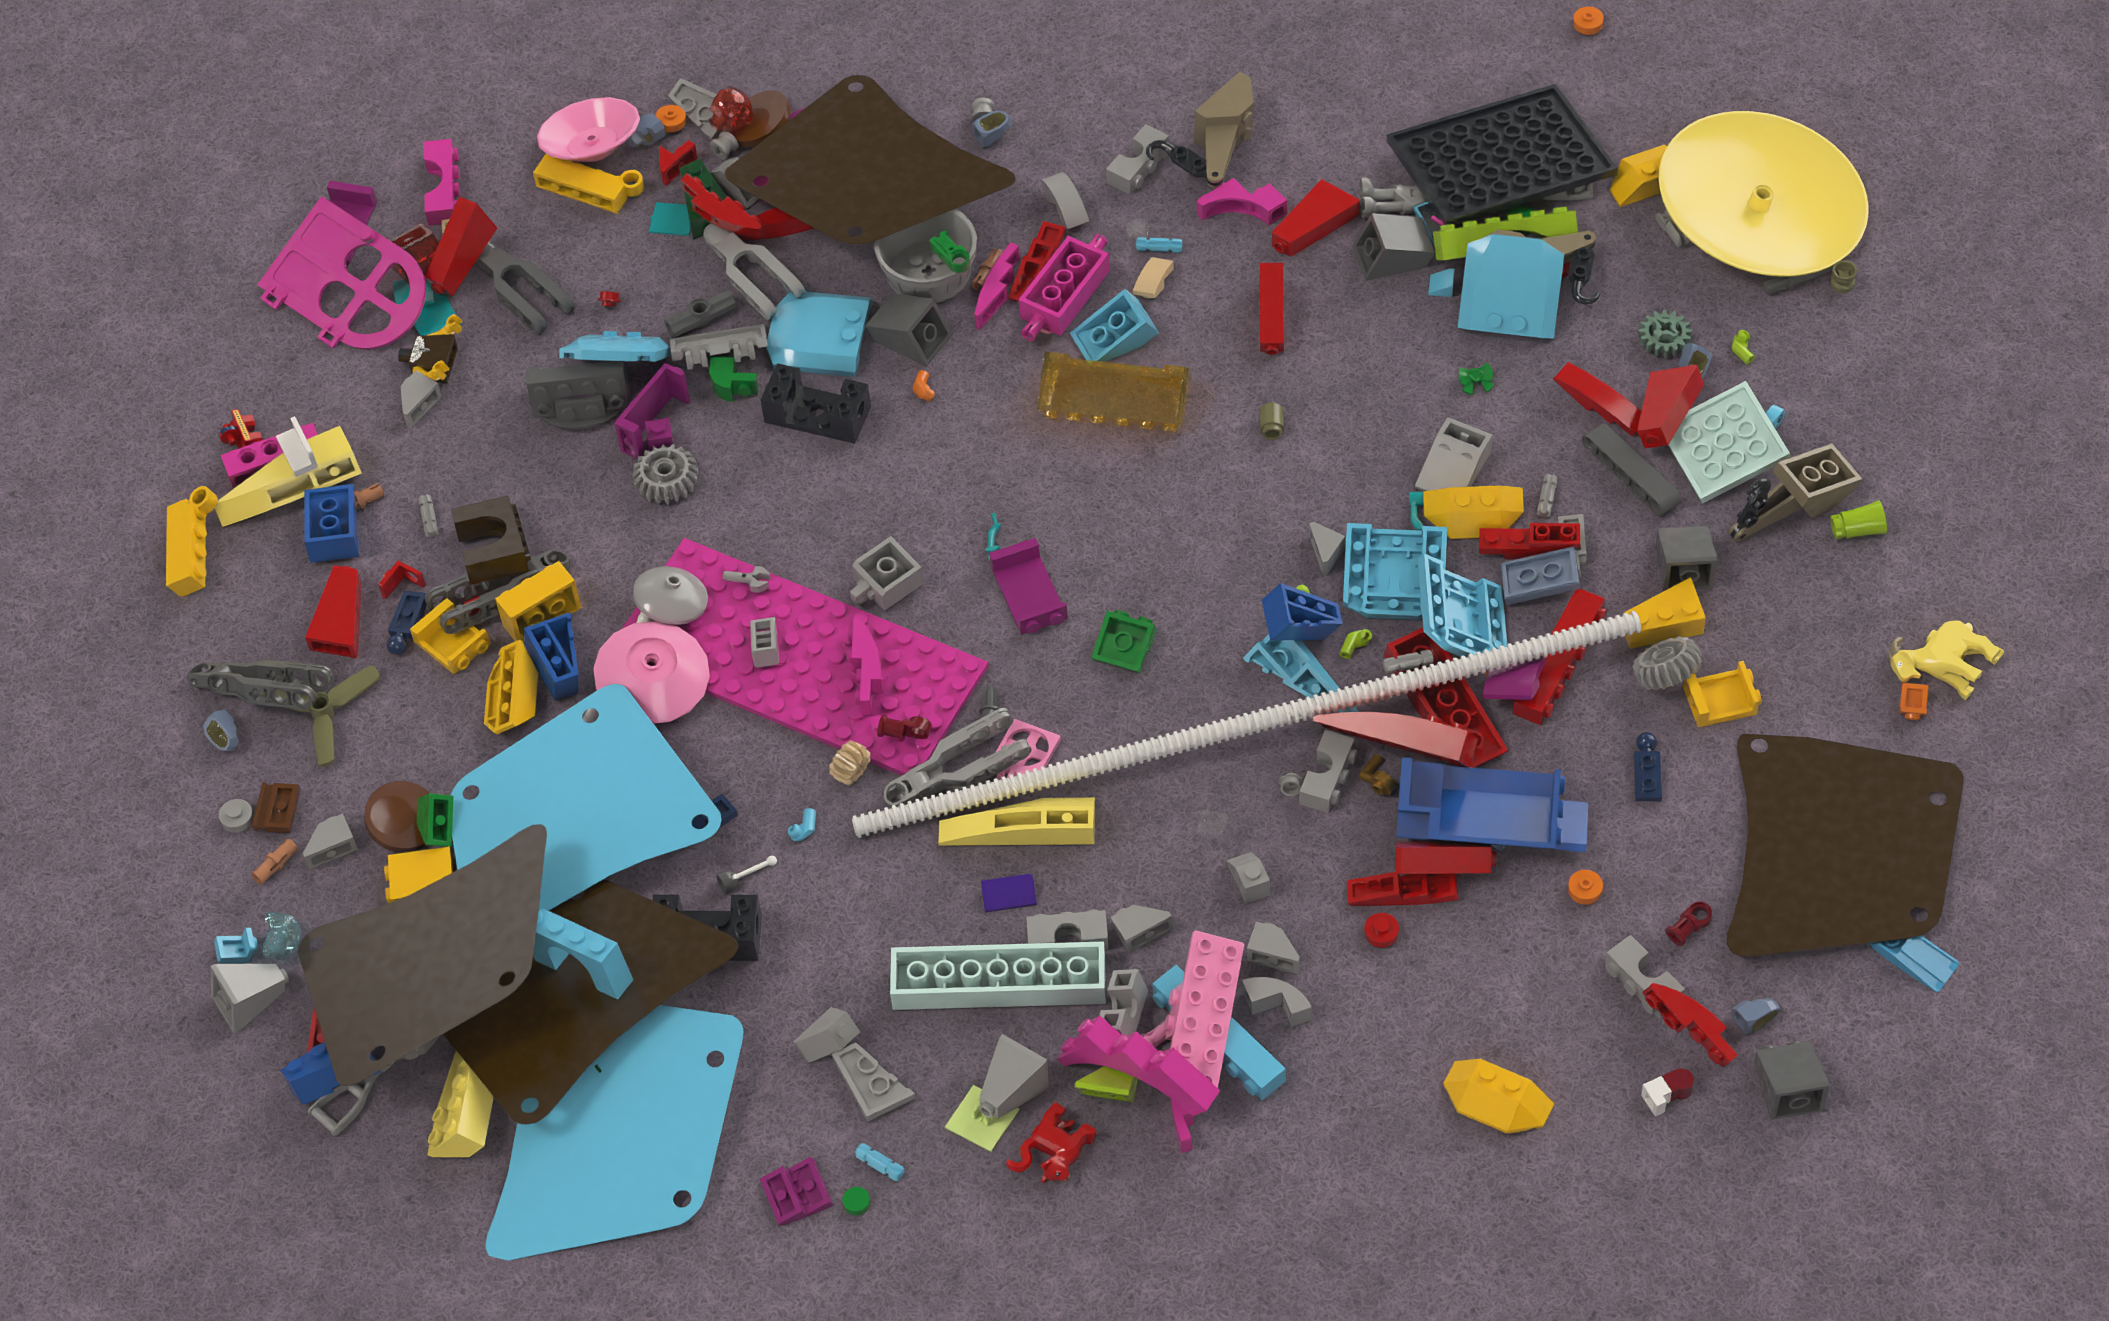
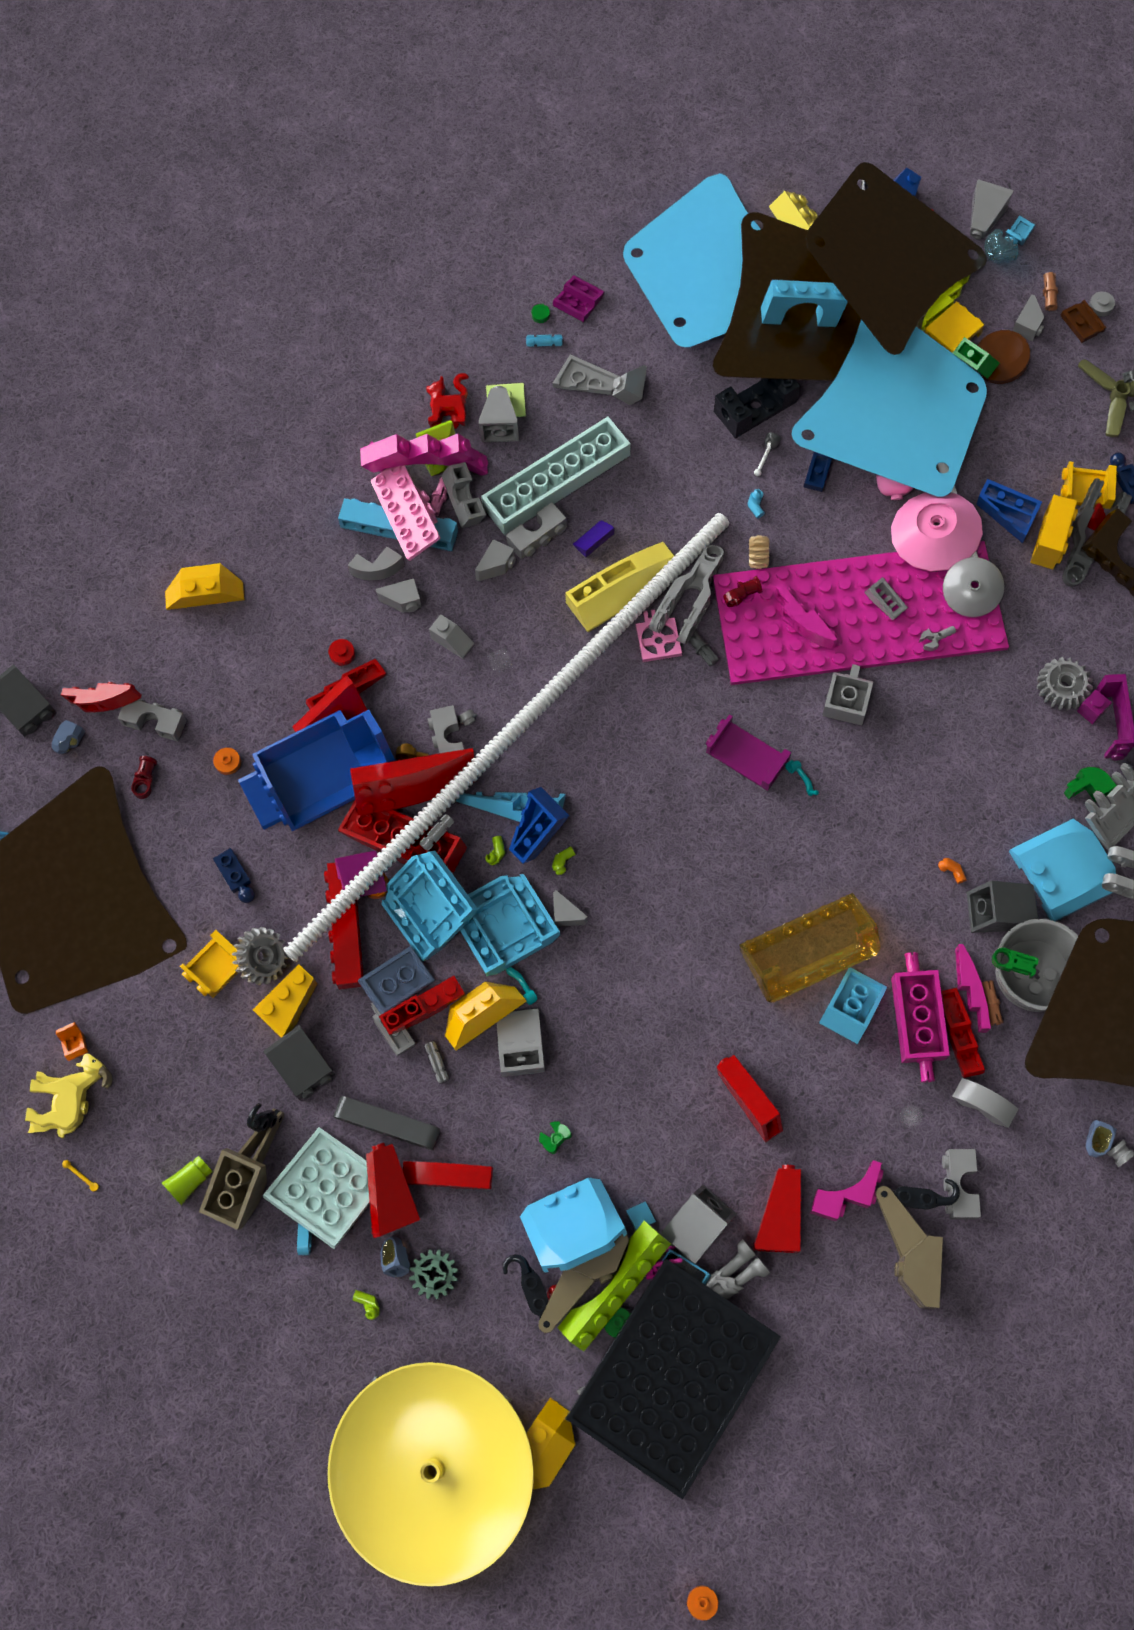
camera: 145 degrees right, 15 degrees up
yellow wedge [484,639,538,735] -> none
black plate [760,363,871,444] -> none
green plate [1091,610,1157,674] -> none
tan slope [1133,257,1174,299] -> none
medium azure axle [1136,237,1182,253] -> none
olive brick [1259,402,1284,440] -> none
leg [1641,1068,1694,1117] -> none
olive wheel [1830,260,1857,293] -> none
none -> yellow hinge [62,1160,99,1192]

